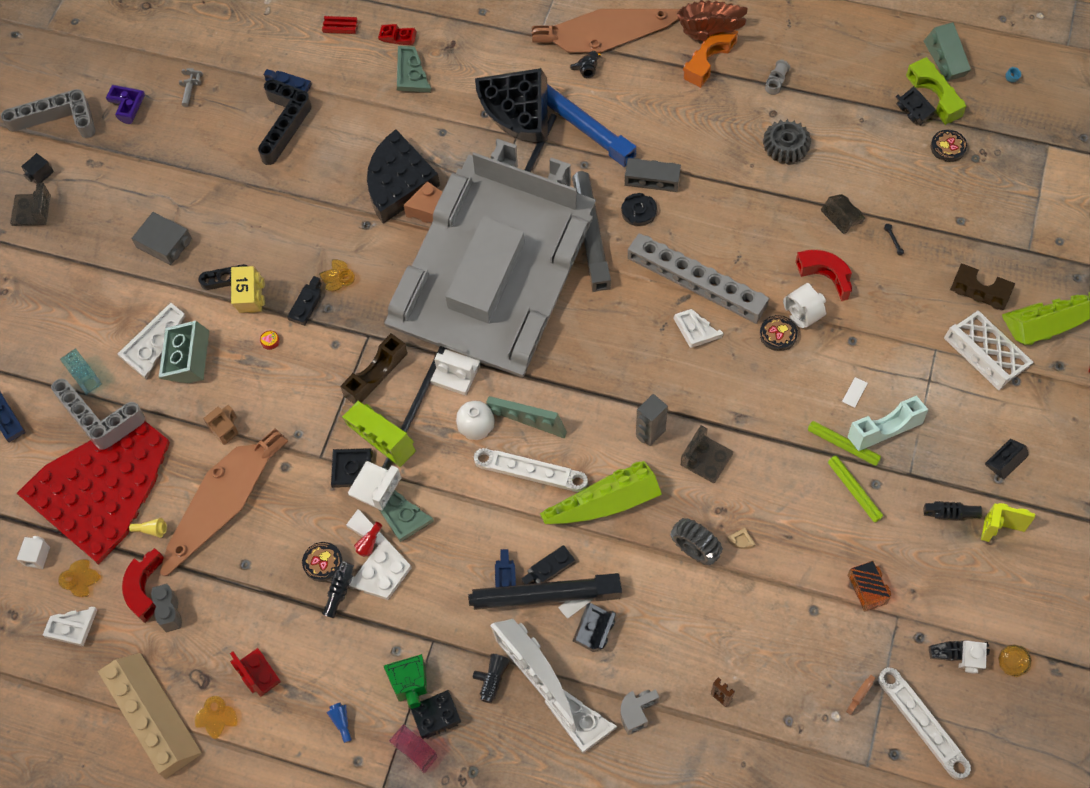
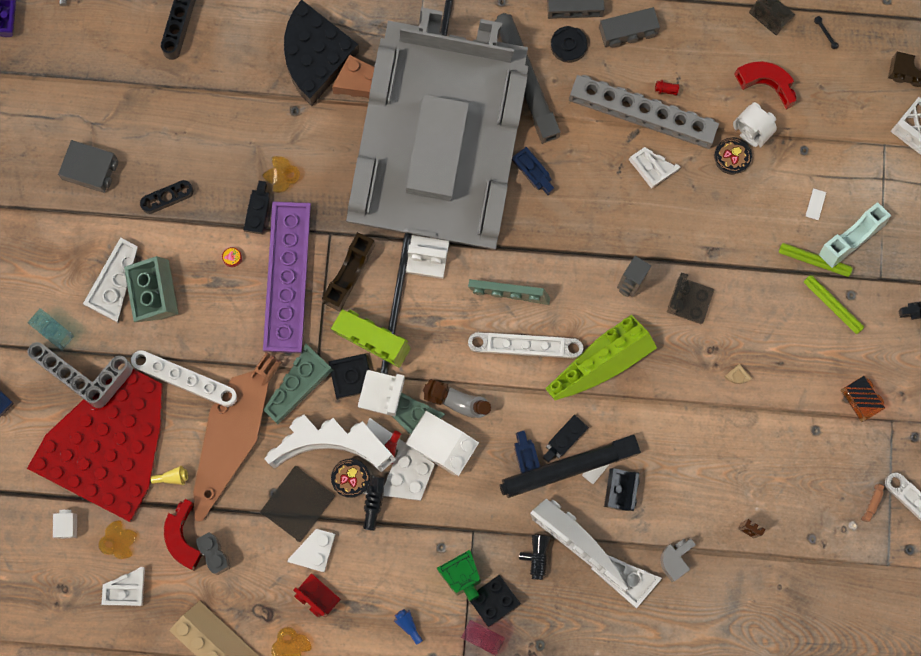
camera: 20 degrees left, 15 degrees up
medium nougat brick [203,405,239,445] -> none
light yellow brick [231,266,265,313] -> none
white cylinder [456,401,495,440] -> none
dark grey gear [670,518,723,565] -> none
none -> white plate [131,350,237,407]
none -> clear smoke piece [260,466,335,543]
none -> medium lavender plate [263,202,311,353]
none -> sand green wing [263,344,333,424]
none -> white arch [264,414,396,472]
none -> white wing [288,529,336,572]
none -> white slope [405,411,479,476]
none -> piece [423,379,491,418]
none -> dark blue hinge [512,147,554,195]
none -> dark grey brick [599,7,660,48]
none -> red pin [655,80,679,96]

